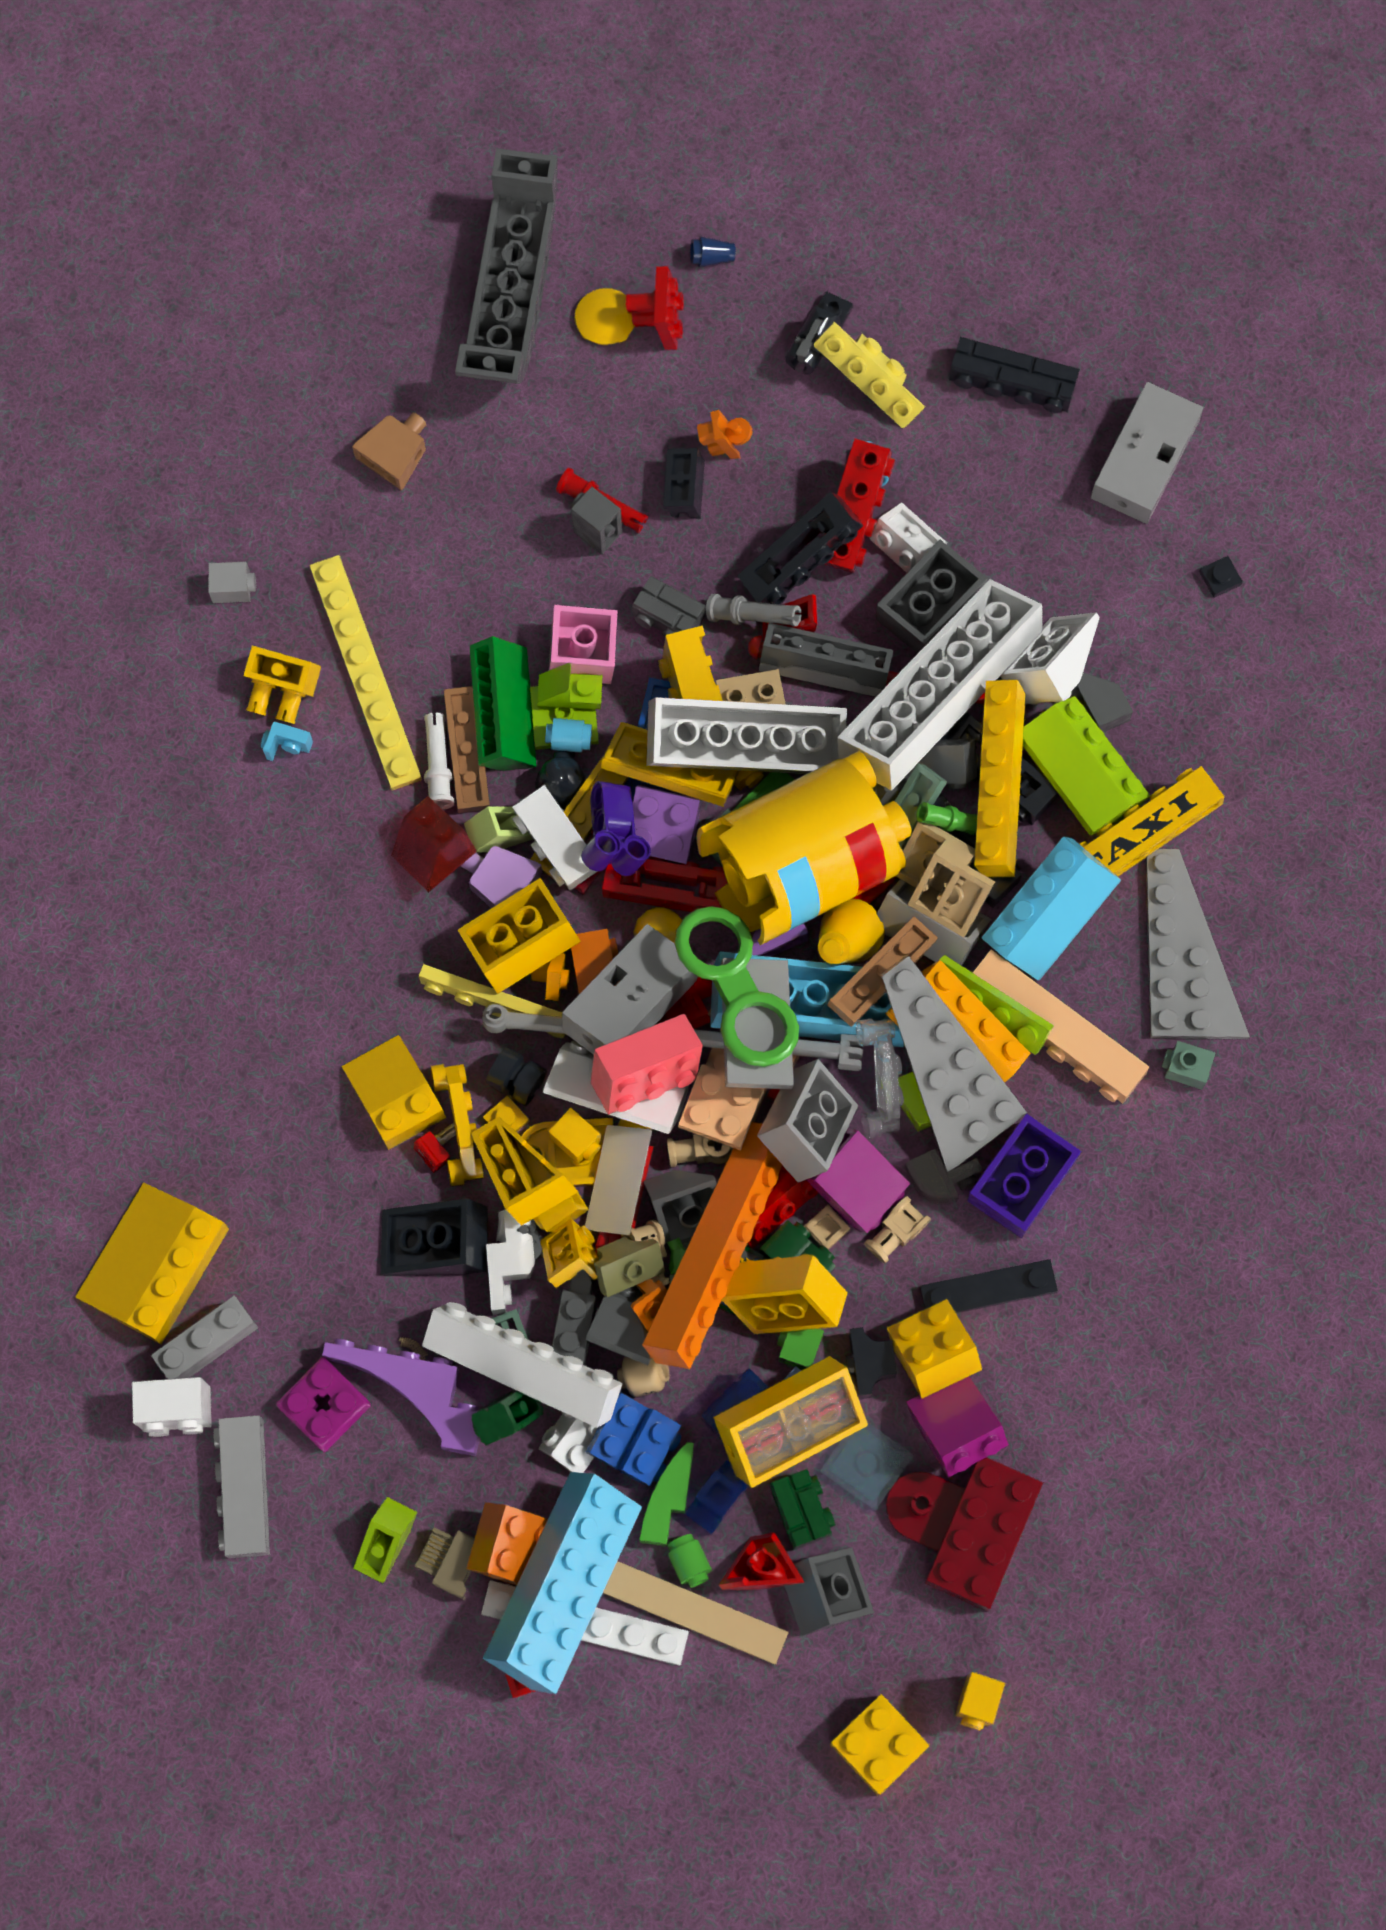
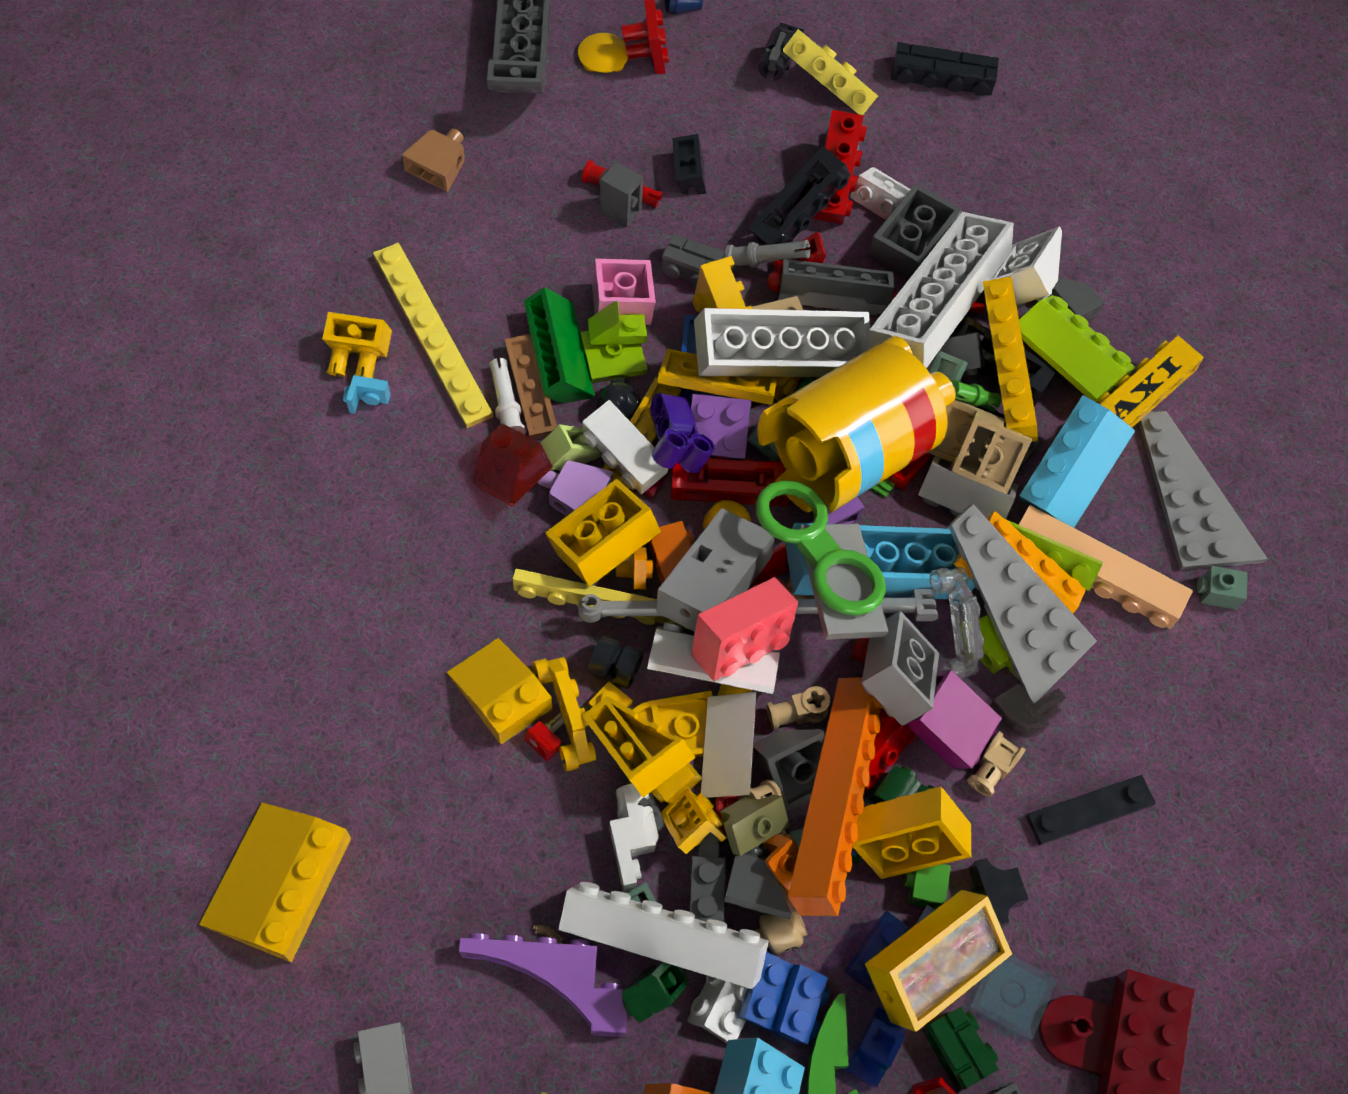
camera: 15 degrees left, 10 degrees down
white brick [132,1377,211,1437] -> none
light grey brick [151,1295,258,1380] -> none
light grey brick [209,562,256,603] -> none
magenta brick [276,1357,371,1452] -> none
black slope [380,1198,488,1276] -> none
medium azure brick [545,718,592,752] -> none
yellow brick [548,1108,601,1164] -> none
bright green rock [667,1238,687,1275] -> none
light nougat bracket [678,1048,767,1150] -> none
orange hips [697,410,752,459] -> none
tan tile [804,1205,851,1250] -> none
yellow cone [818,899,885,964] -> none
medium nougat plate [827,917,938,1027] -> none
yellow brick [887,1299,982,1399] -> none
magenta brick [906,1376,1008,1477] -> none
dark purple brick [967,1113,1082,1239] -> none
light grey brick [1091,382,1204,524] -> none
black plate [1199,556,1243,598] -> none

